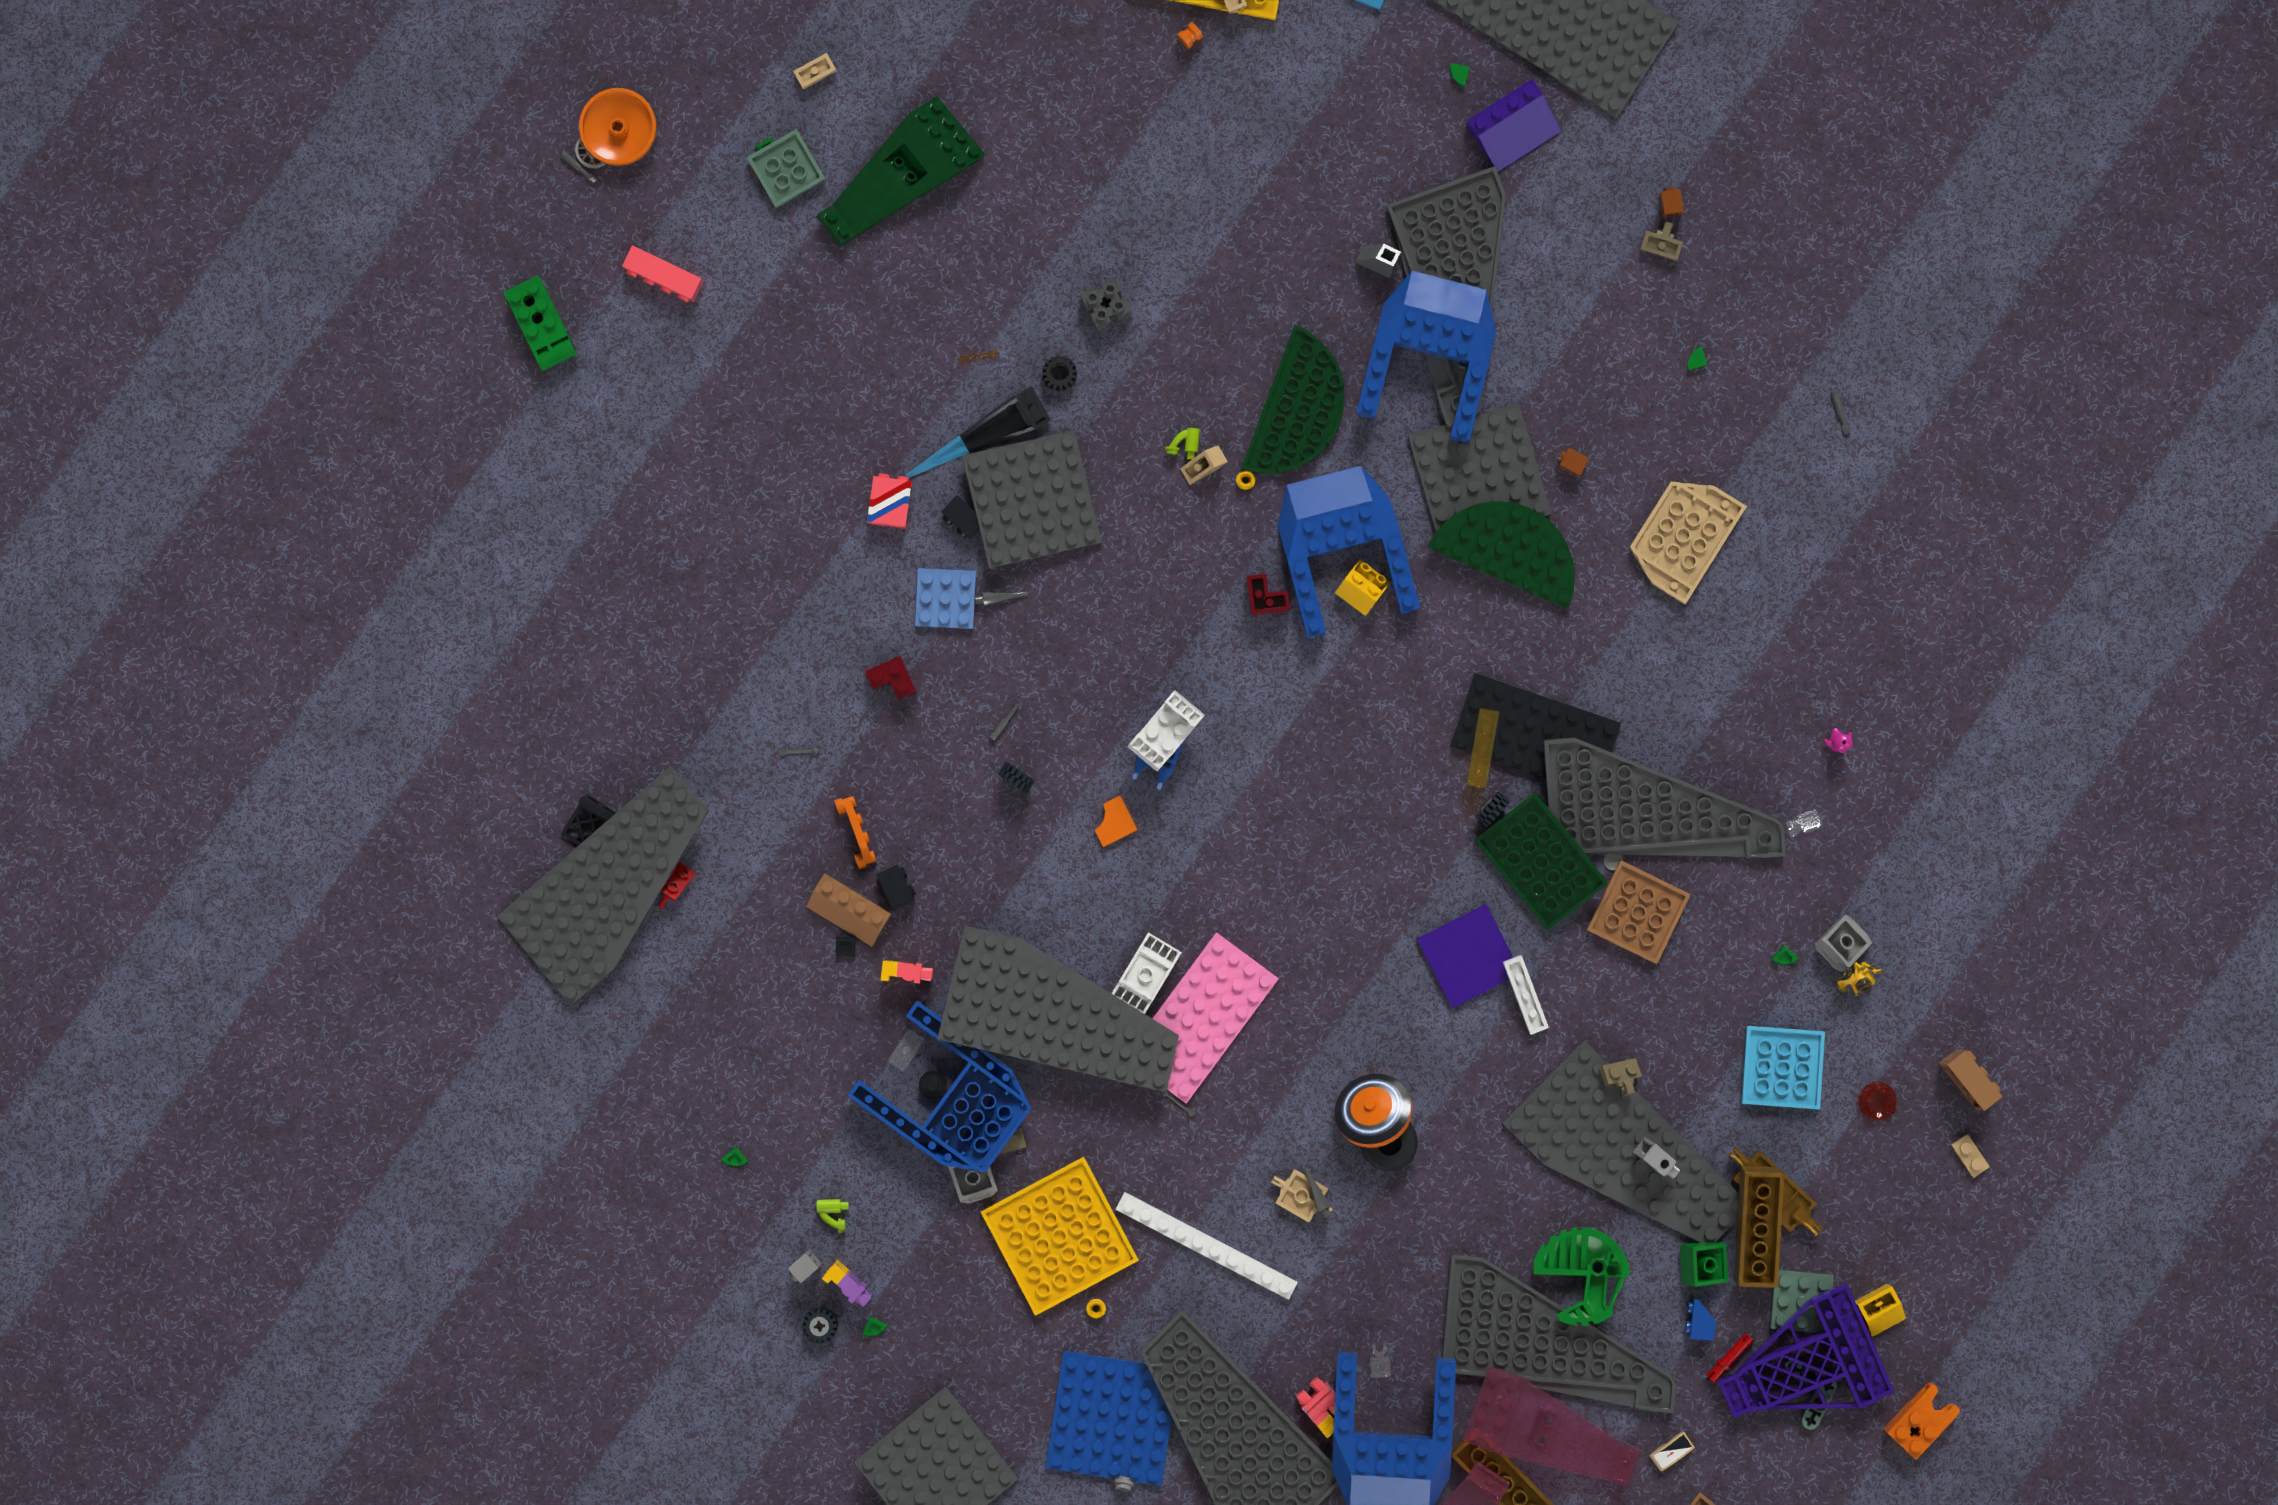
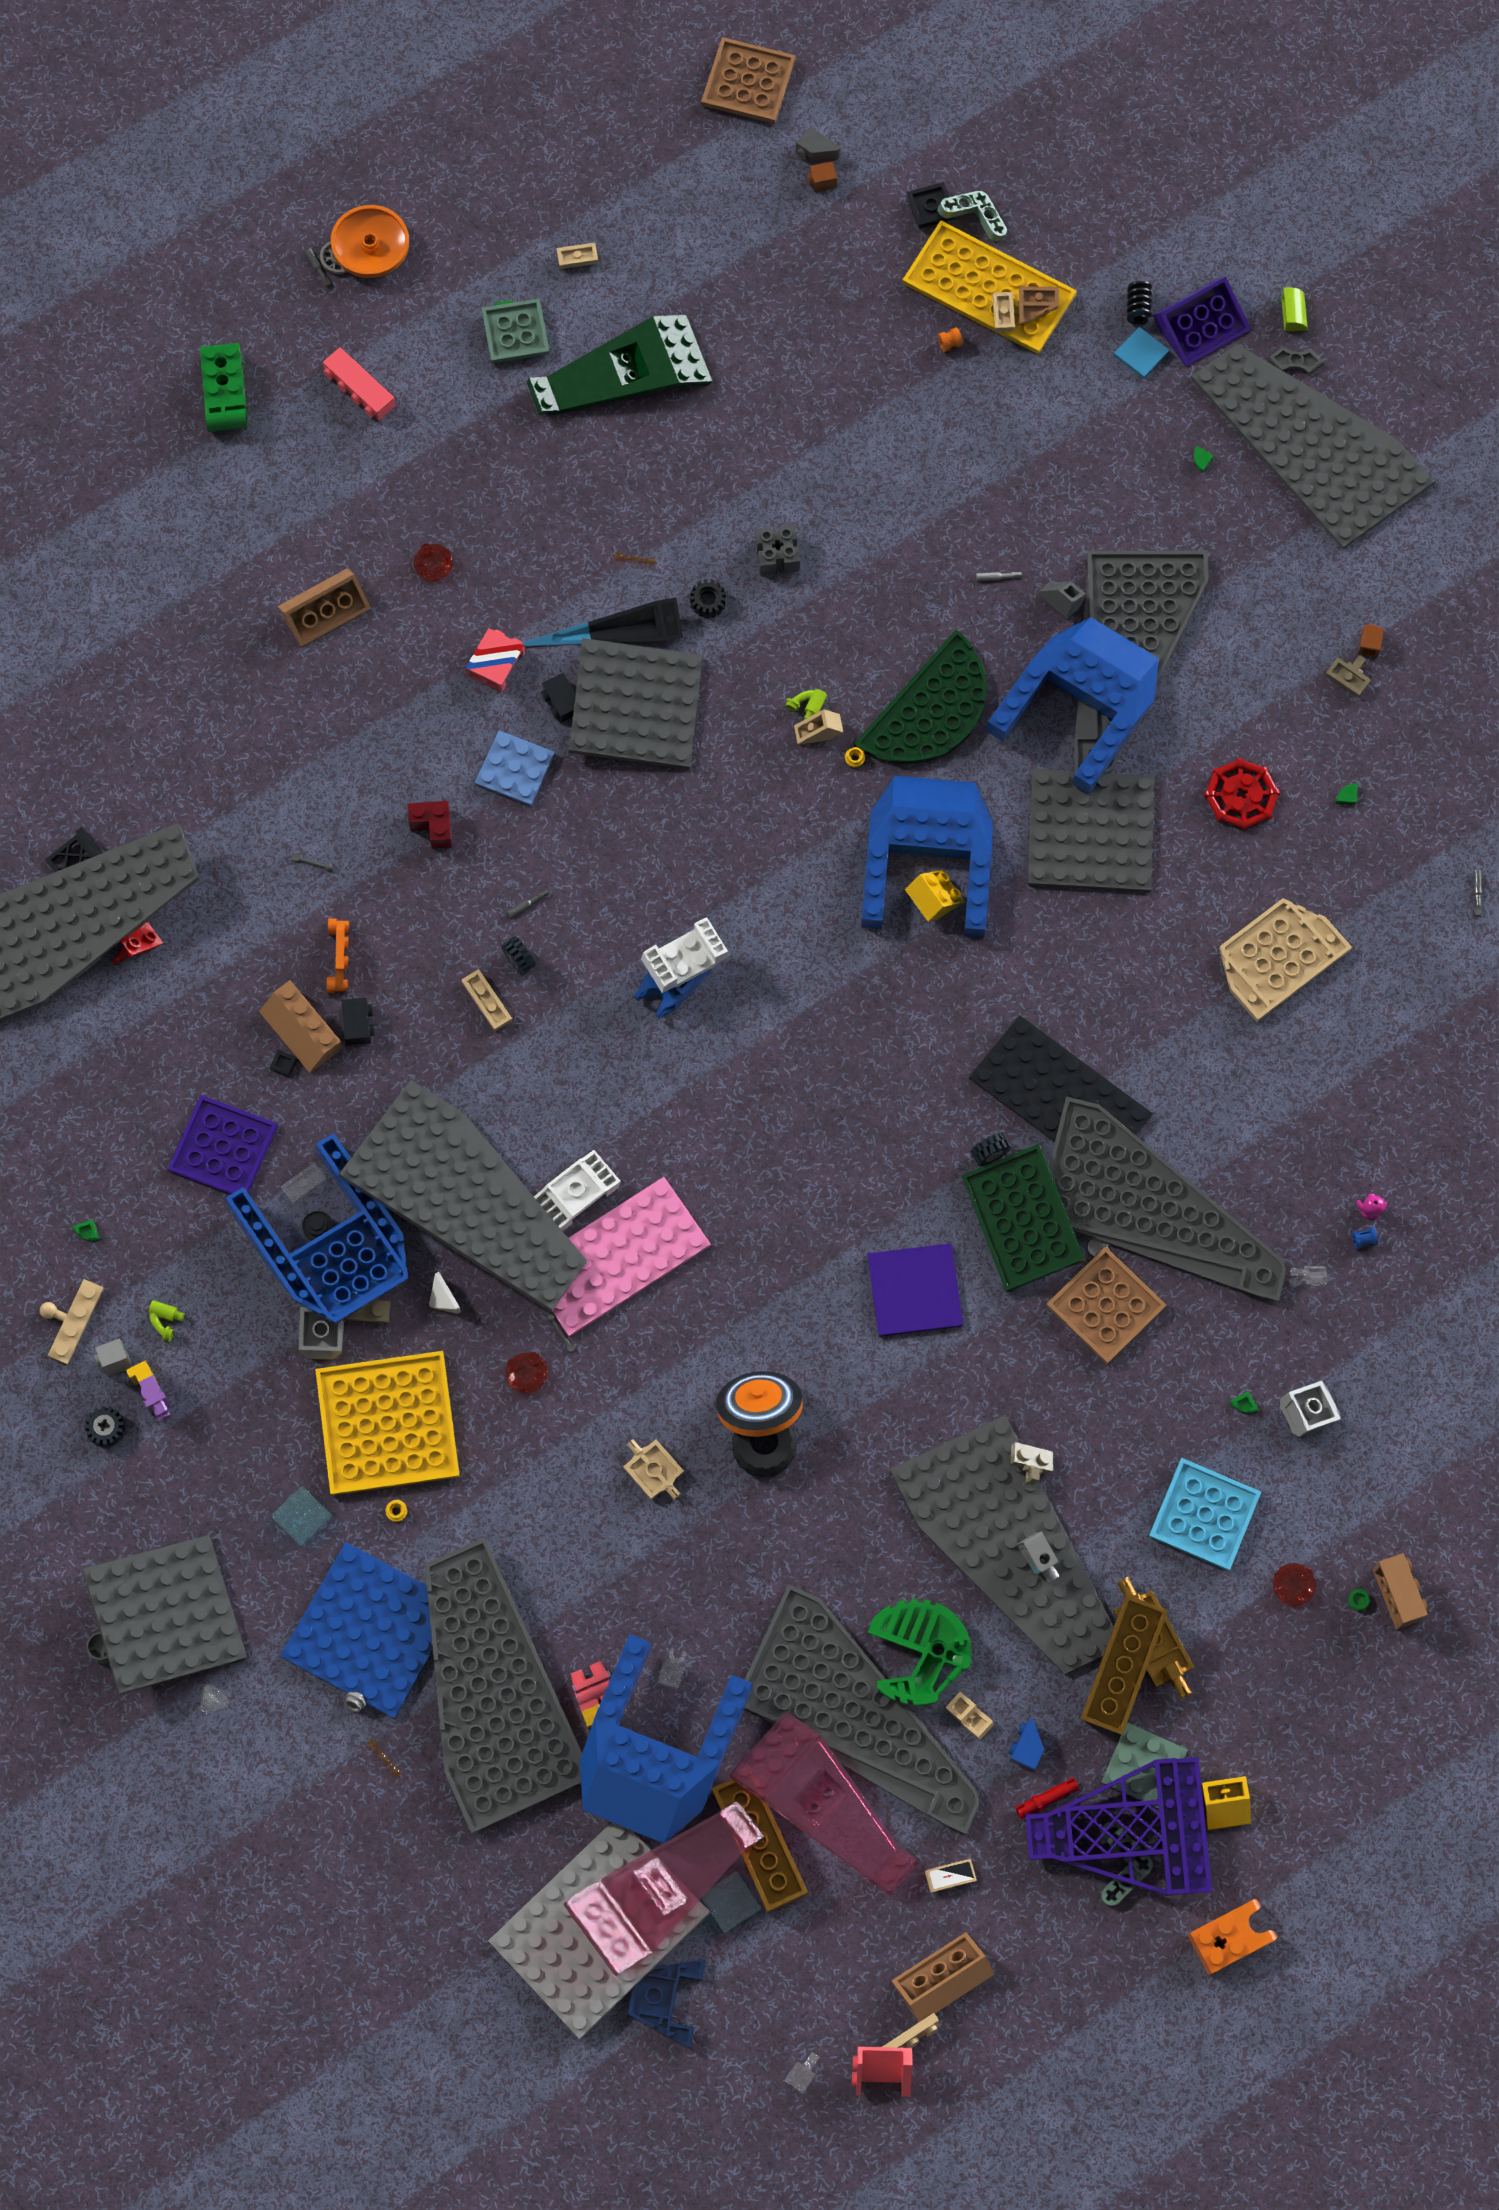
camera: 15 degrees right, 15 degrees down
green tile [862,1316,888,1336] -> none
coral hips [881,960,933,984] -> none
dark grey piece [975,592,1028,606] -> none
orange tile [1095,796,1138,847] -> none
white plate [1116,1192,1298,1300] -> none
dark red brick [1246,573,1290,616] -> none
dark grey piece [1304,1167,1331,1218] -> none
dark green plate [1426,501,1575,609] -> none
dark purple slope [1466,79,1561,172] -> none
clear yellow plate [1466,708,1499,788] -> none
white plate [1503,955,1549,1035] -> none
dark orange brick [1557,448,1590,477] -> none
green slope [1680,1242,1728,1287] -> none
animal [1835,962,1884,999] -> none
tan plate [1951,1134,1990,1178] -> none
none -> tan plate [40,1279,104,1365]
none -> dark purple tile [167,1095,278,1195]
none -> clear light blue tile [271,1486,333,1547]
none -> medium nougat slope [277,568,371,647]
none -> clear red dish [414,543,453,581]
none -> white slope [429,1272,461,1314]
none -> tan plate [461,969,512,1031]
none -> clear red dish [506,1352,548,1393]
none -> tan slope [945,1692,995,1740]
none -> light grey piece [976,572,1022,581]
none -> red plate [1204,758,1280,830]
none -> green tile [1348,1589,1370,1611]
none -> blue bush [1352,1227,1378,1249]

